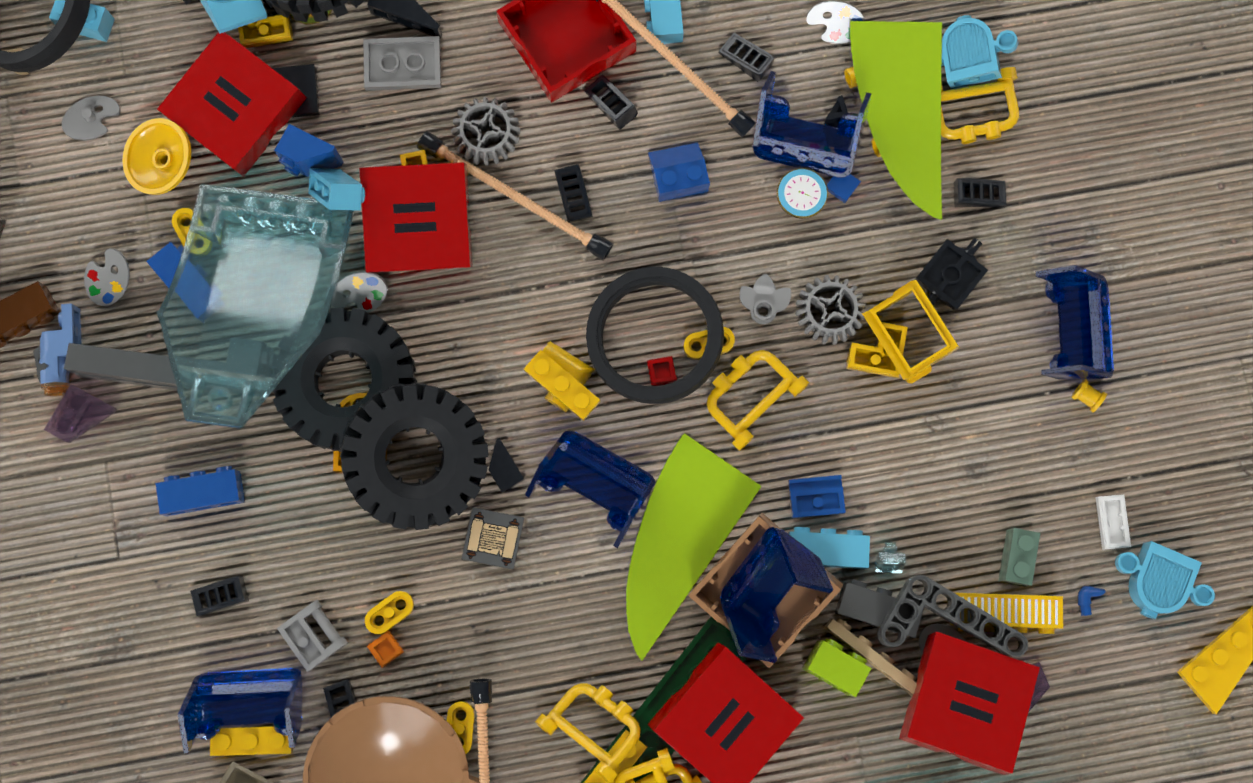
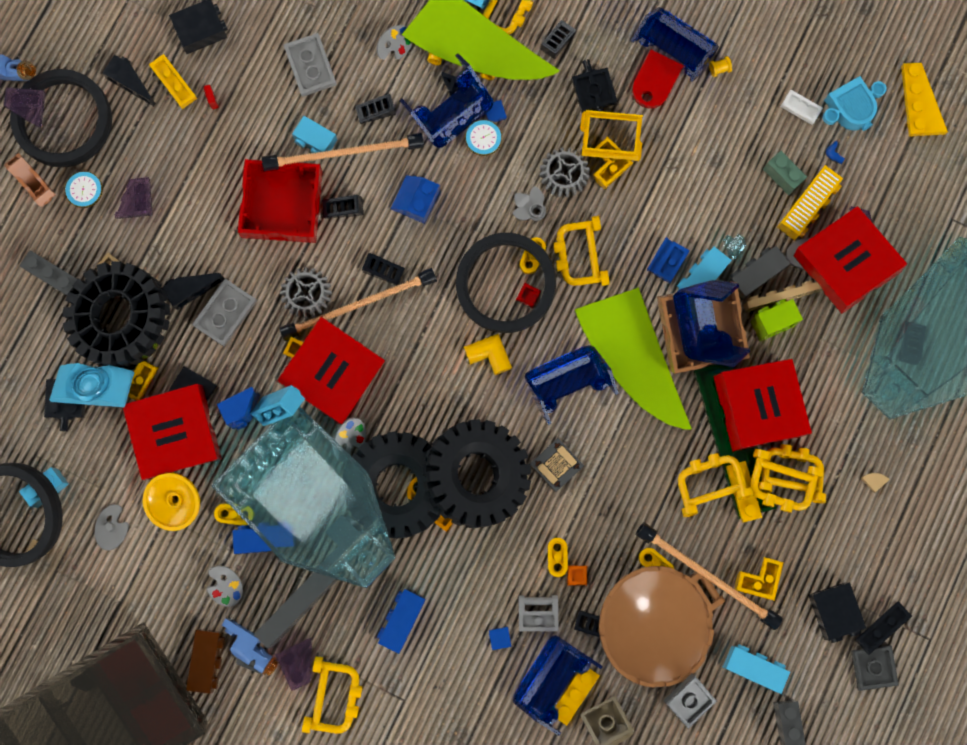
camera: 55 degrees left, 0 degrees up
black slope [190,575,249,617] -> none
black tile [489,438,525,493] -> none
yellow plate [523,349,601,421] -> none
dark grey beam [877,575,1028,657] -> none
none -> yellow bar [302,656,363,734]
none -> blue tile [489,627,512,650]
none -> red tile [632,49,684,109]

